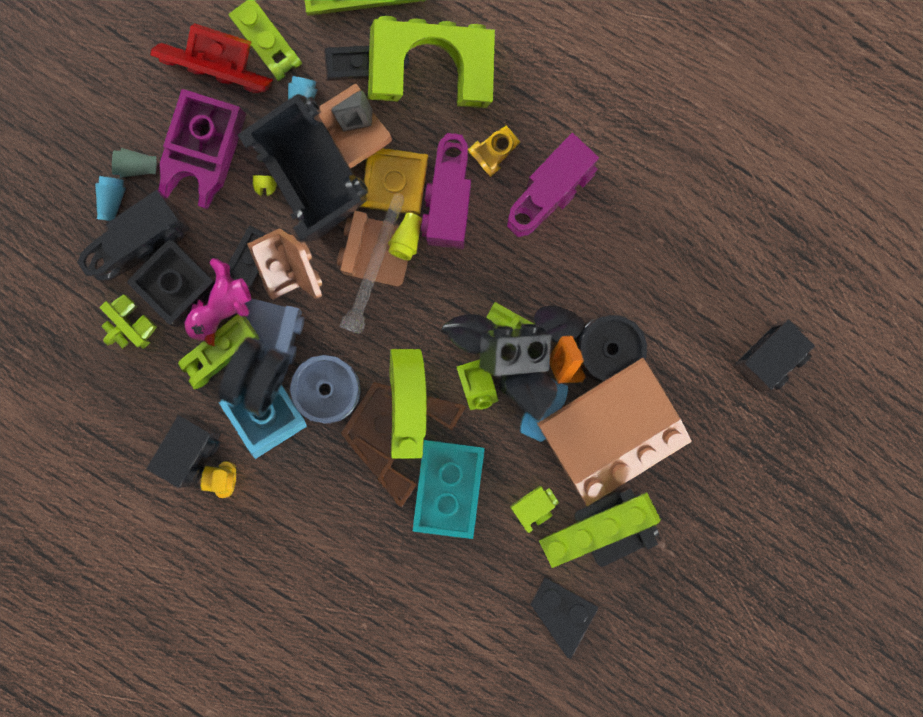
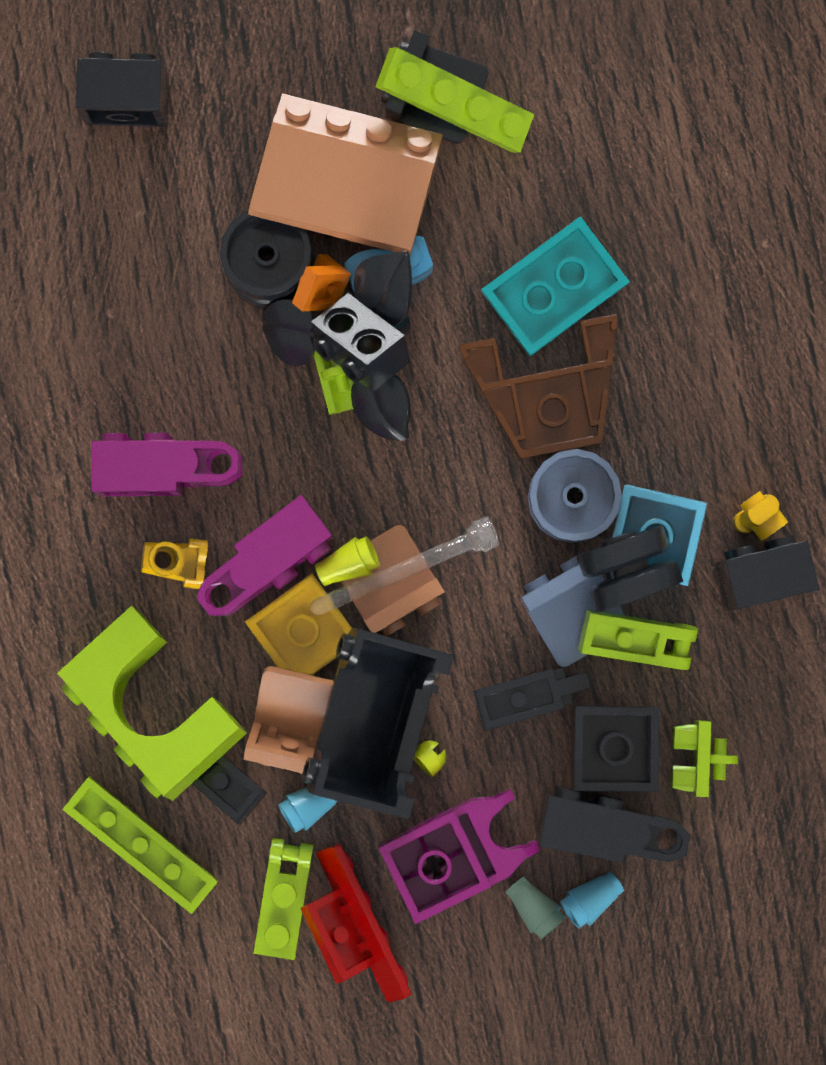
camera: 135 degrees left, 0 degrees up
dark pink animal [185,258,251,346] -> none
nougat bracket [247,228,322,300] -> none
dark grey slope [332,90,373,132] -> none
lime arch [389,349,426,459] -> none
lime bracket [457,359,499,410] -> none
lime brick [510,486,559,533] -> none
black wing [530,576,599,659] -> none

